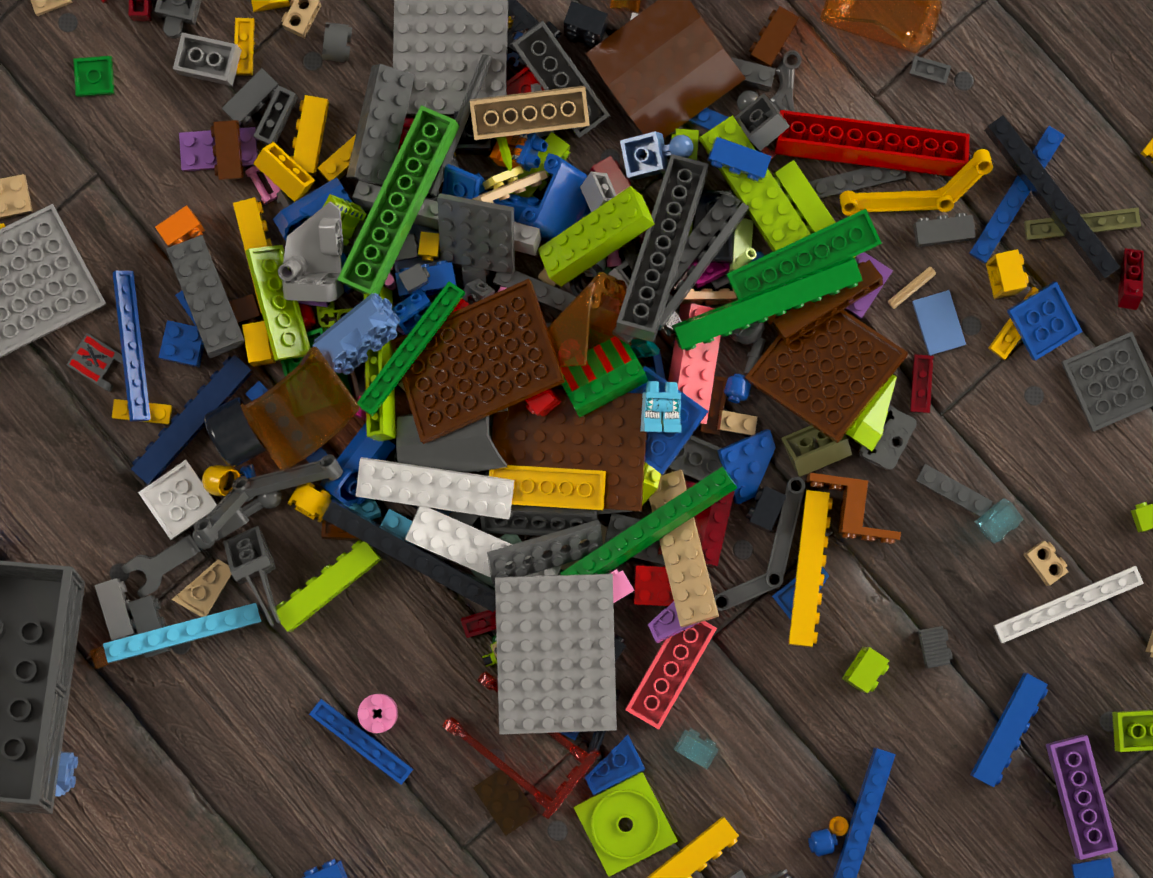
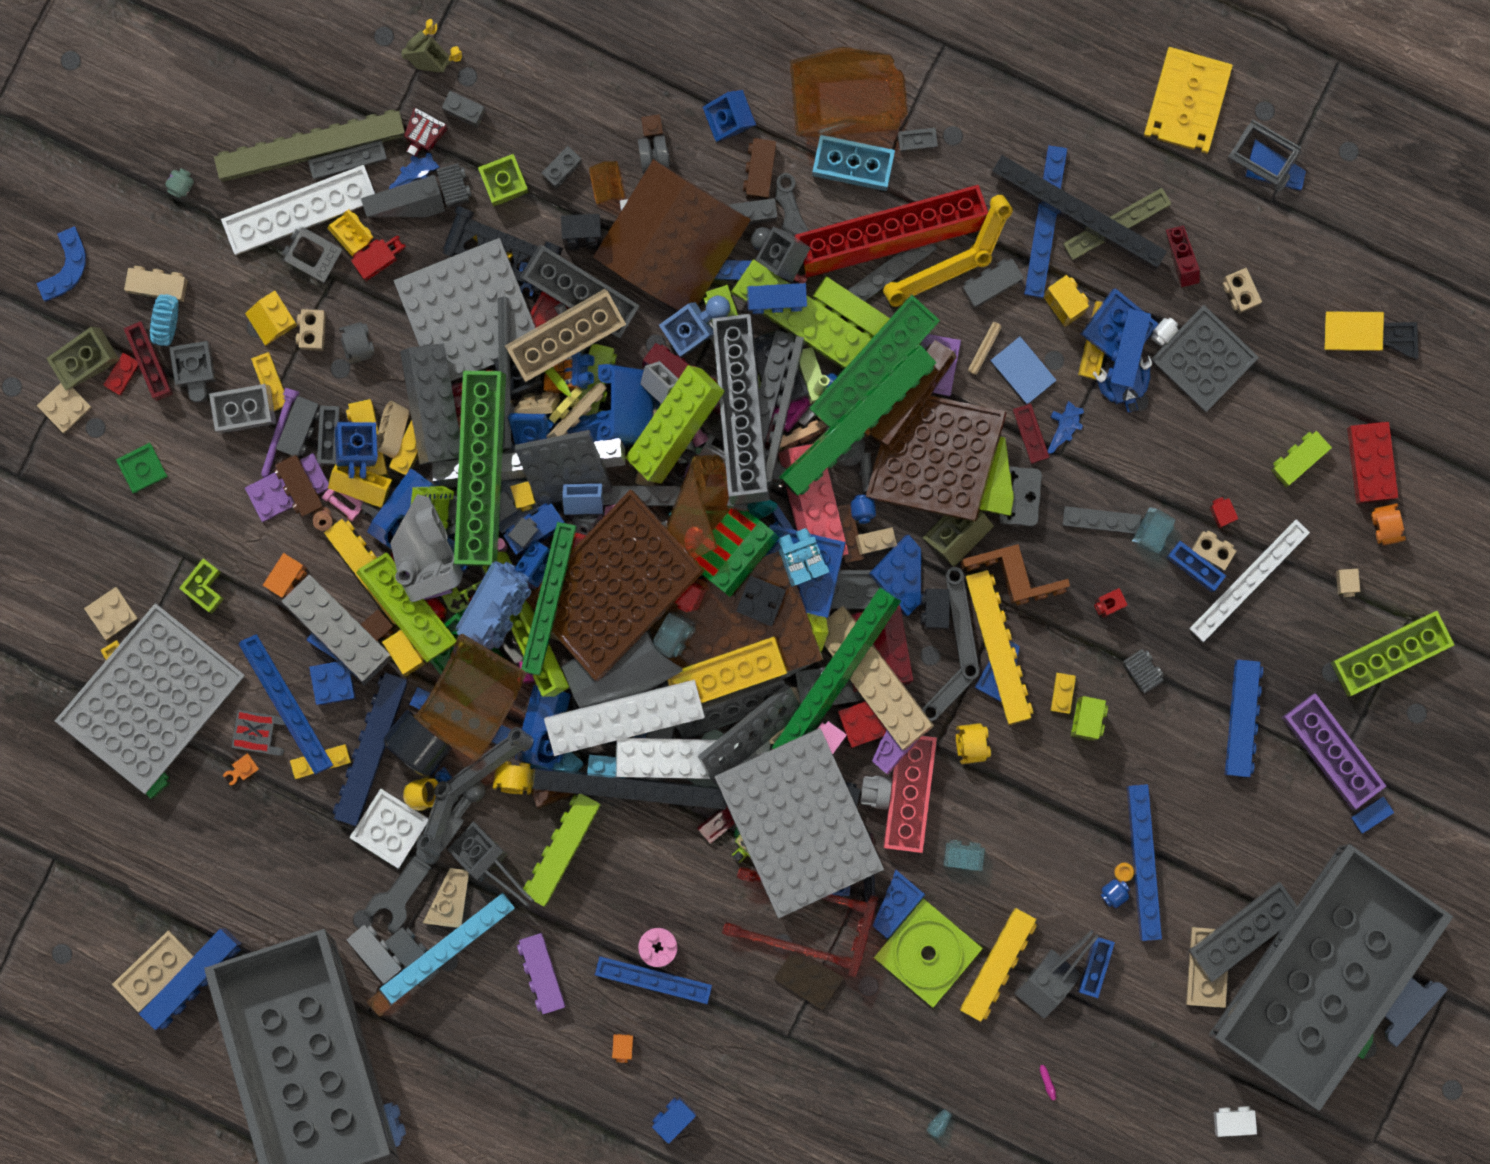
camera: 25 degrees left, 0 degrees up
none -> lime brick [179,558,224,613]
none -> orange plate [223,753,259,785]
none -> medium lavender piece [261,388,300,477]
none -> nougat brick [313,506,332,531]
none -> blue hinge [335,422,378,478]
none -> tan beam [377,401,409,458]
none -> tan plate [514,392,560,414]
none -> medium lavender brick [517,933,566,1014]
none -> medium blue brick [562,484,604,515]
none -> orange brick [612,1034,633,1063]
none -> clear light blue brick [652,611,695,658]
none -> black brick [736,575,787,626]
none -> medium azure brick [812,135,895,191]
none -> light grey piece [860,776,892,810]
none -> yellow brick [955,723,991,764]
none -> blue piece [1047,401,1084,454]
none -> yellow plate [1050,673,1076,714]
none -> blue torso [1093,356,1152,413]
none -> red brick [1094,588,1128,618]
none -> blue brick [1107,308,1151,390]
none -> white brick [1151,318,1179,347]
none -> blue brick [1166,541,1226,593]
none -> red brick [1209,497,1238,528]

